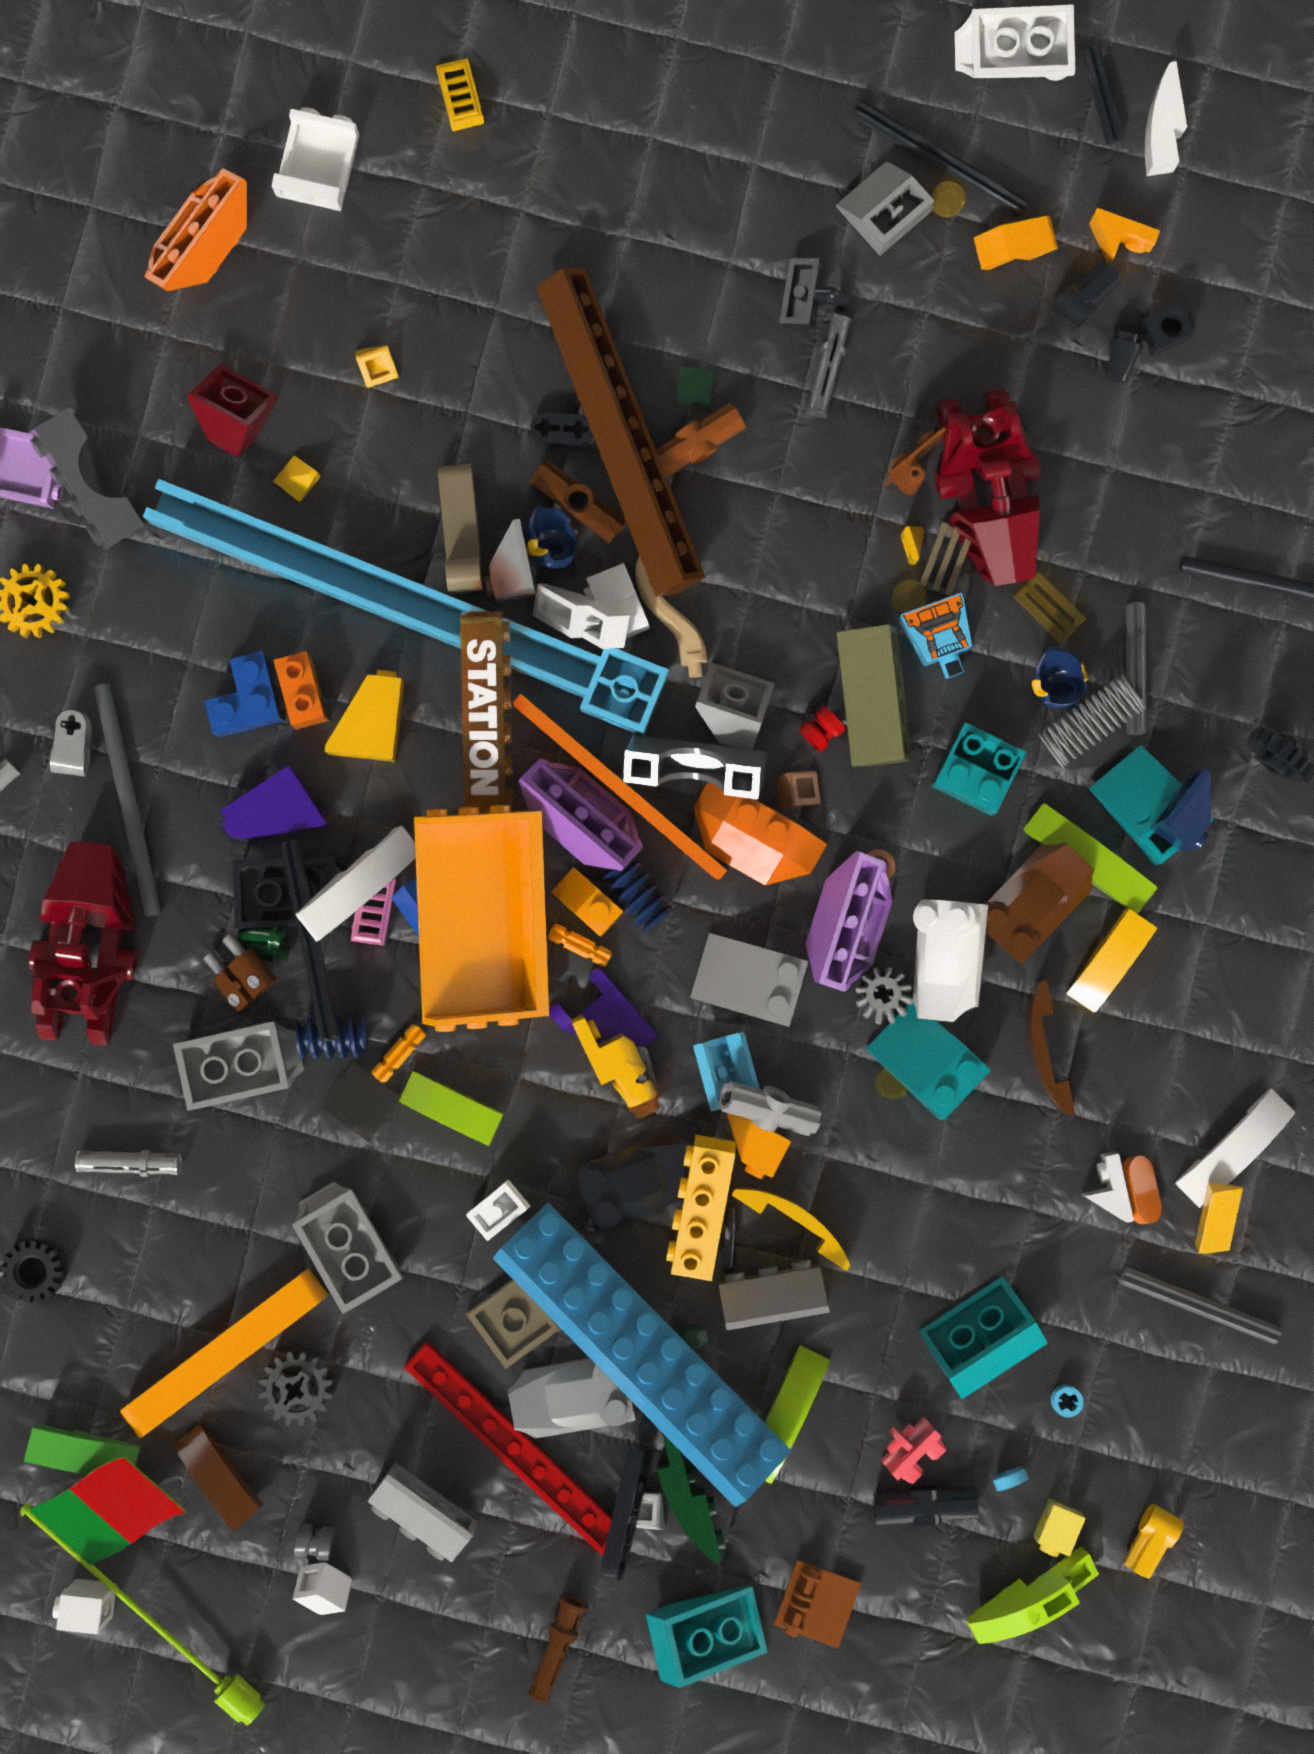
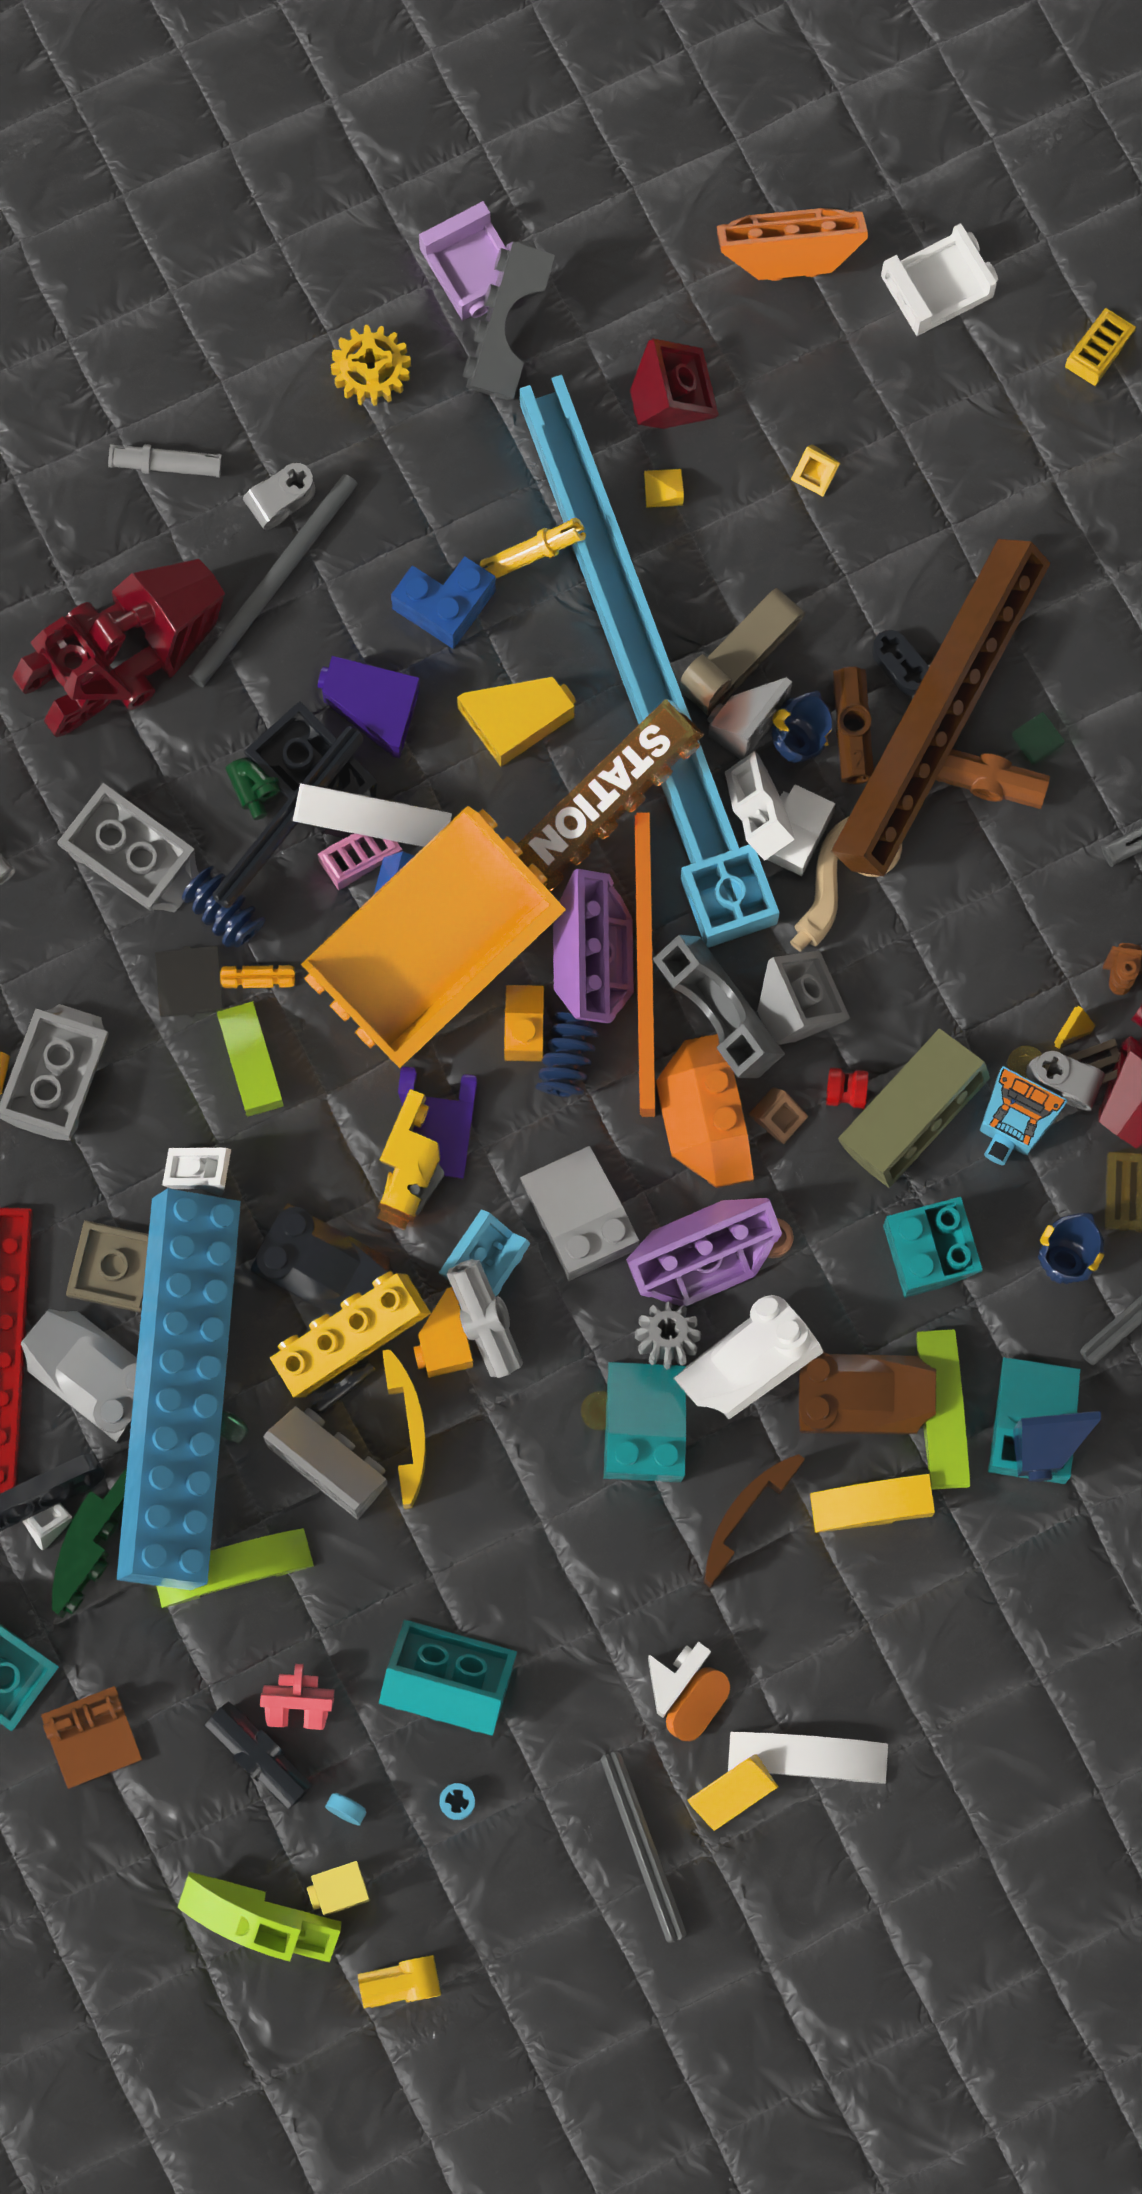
camera: 50 degrees right, 10 degrees down
reddish brown piece [203,933,277,1013] -> none
orange brick [273,651,329,730] -> none
light orange axle [547,923,612,967] -> none
light grey piece [1038,675,1146,768] -> none
none -> yellow pin [480,517,586,579]
none -> light grey piece [1026,1051,1105,1111]

